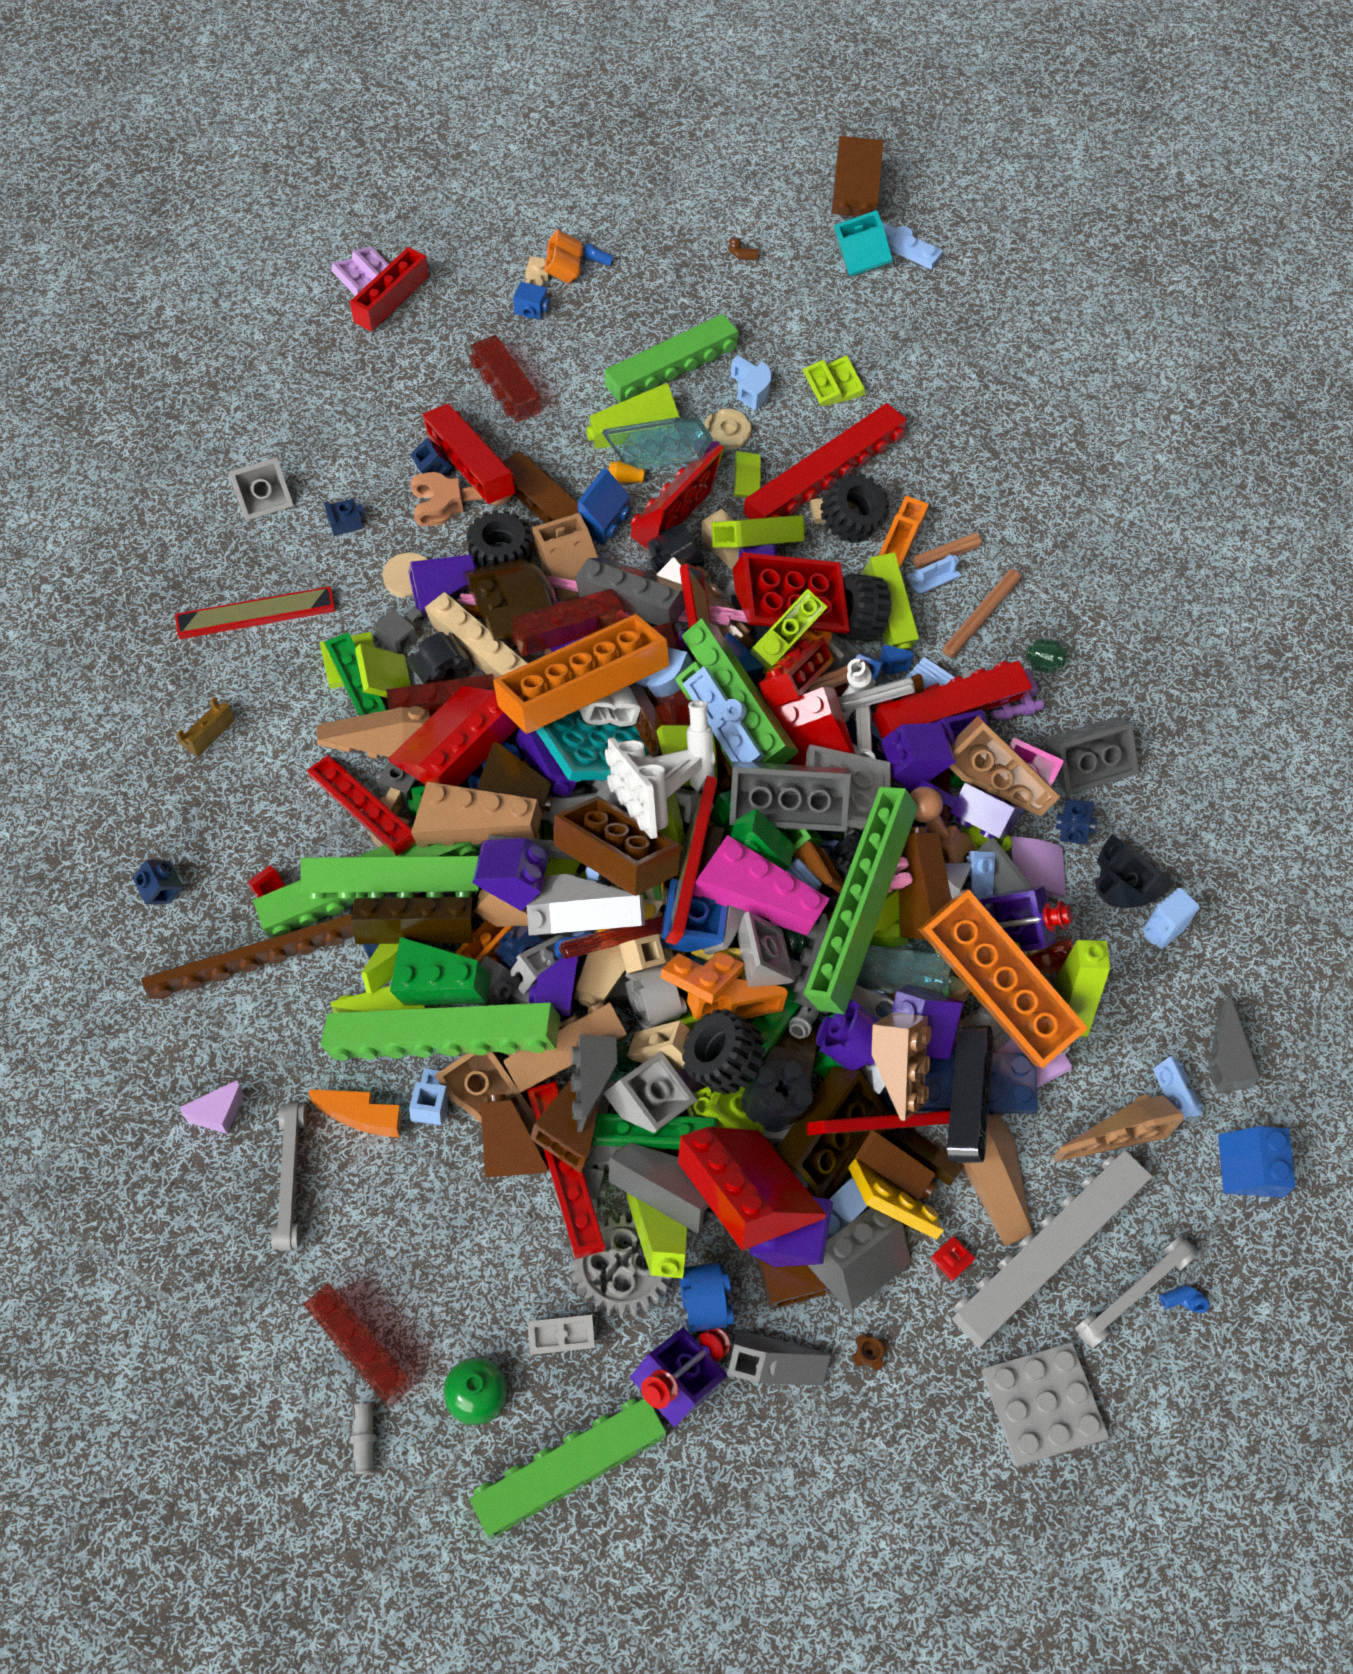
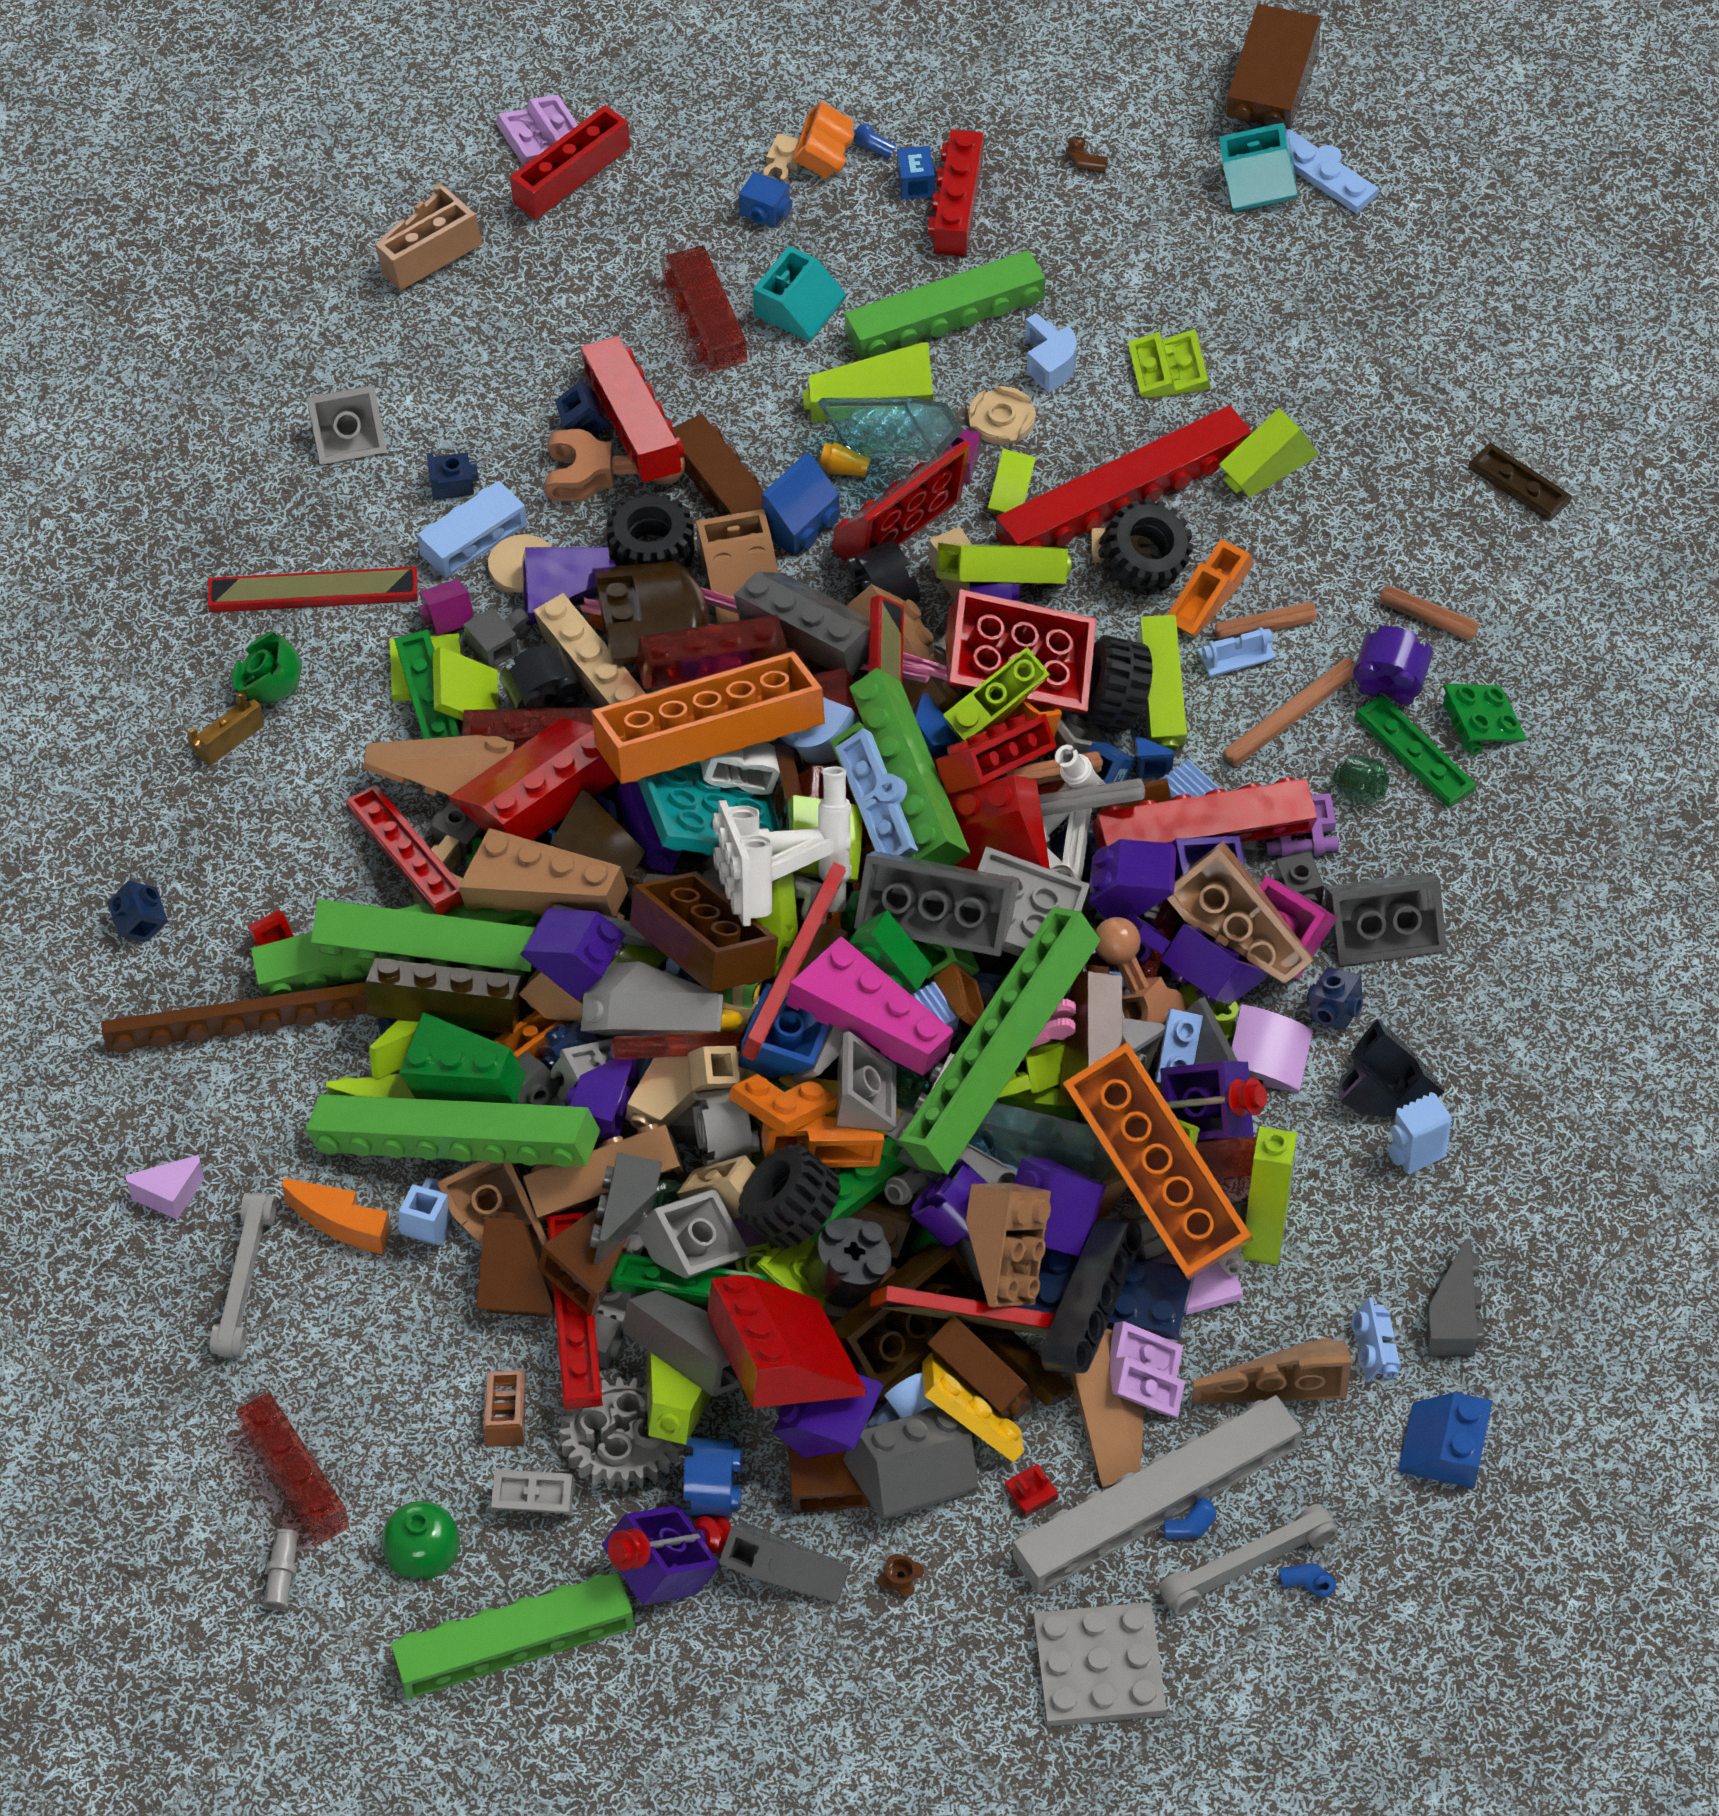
camera: 15 degrees right, 5 degrees down
none -> green cylinder [231,632,302,704]
none -> medium nougat wedge [375,182,483,291]
none -> light blue brick [417,481,527,579]
none -> magenta brick [418,579,474,636]
none -> dark orange slope [483,1370,526,1447]
none -> teal slope [753,246,846,342]
none -> blue brick [897,146,935,199]
none -> red brick [928,129,984,257]
none -> lavender slope [1110,1321,1185,1418]
none -> blue arm [1164,1498,1217,1539]
none -> lime slope [1219,408,1319,498]
none -> dark grey brick [1274,851,1324,905]
none -> dark purple brick [1353,626,1433,705]
none -> green tile [1355,694,1477,808]
none -> nougat axle [1380,585,1479,641]
none -> green hinge [1443,684,1527,755]
none -> dark brown tile [1468,442,1572,522]

